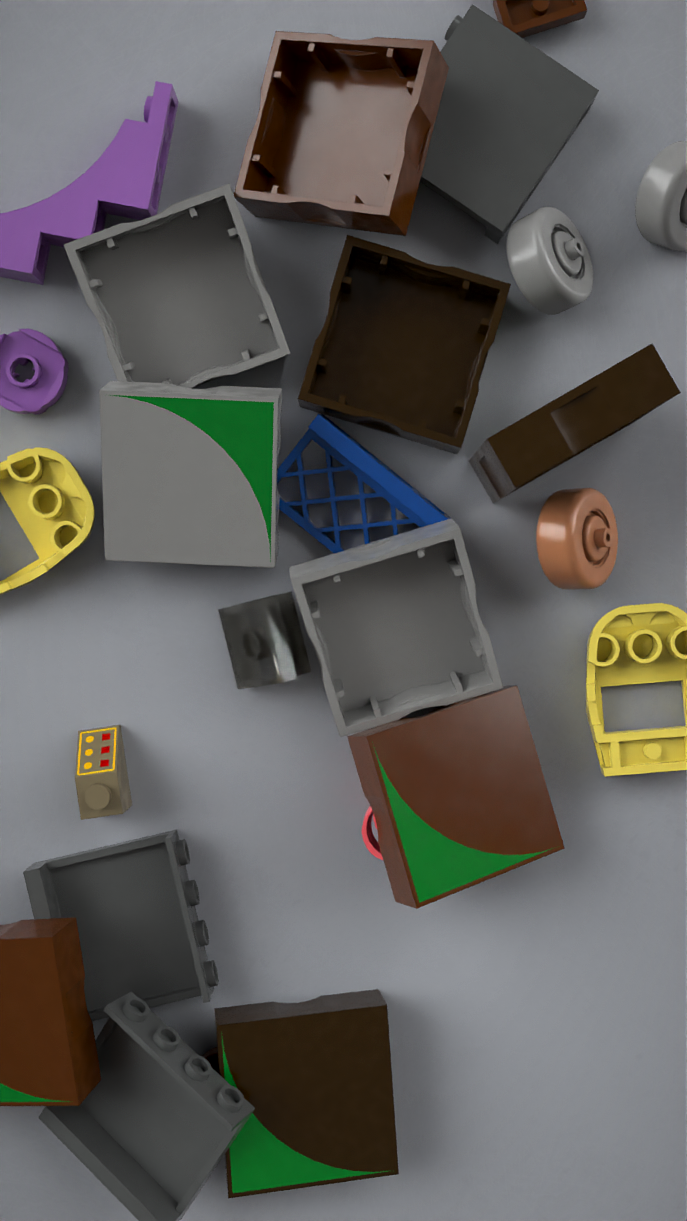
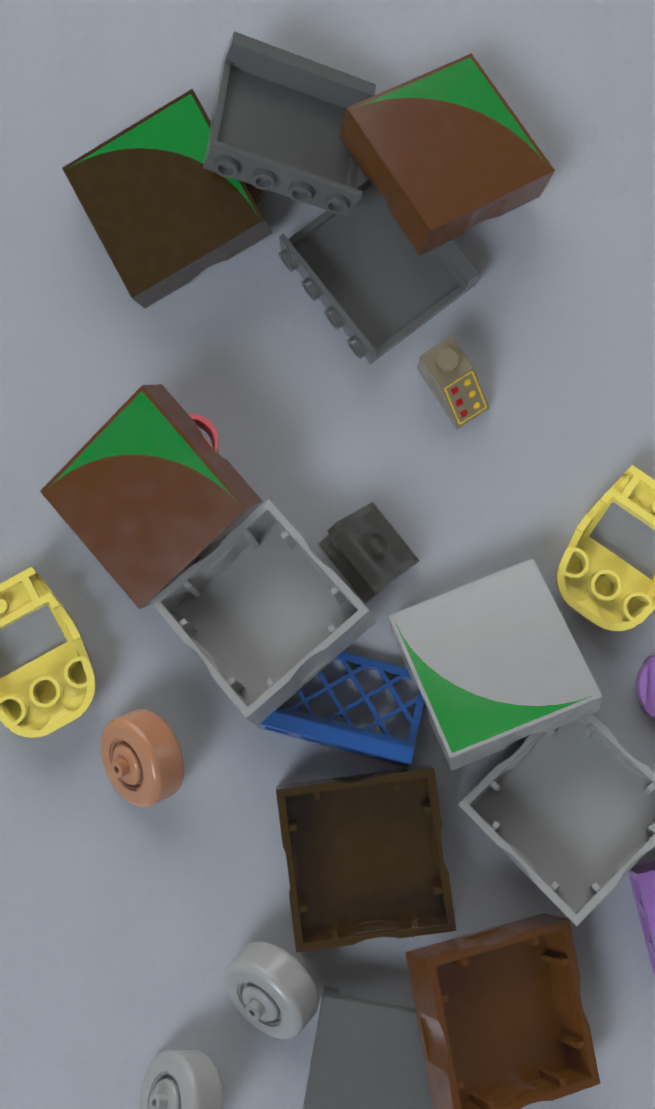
camera: 150 degrees right, 5 degrees down
dark brown tile [469,344,681,503] -> none

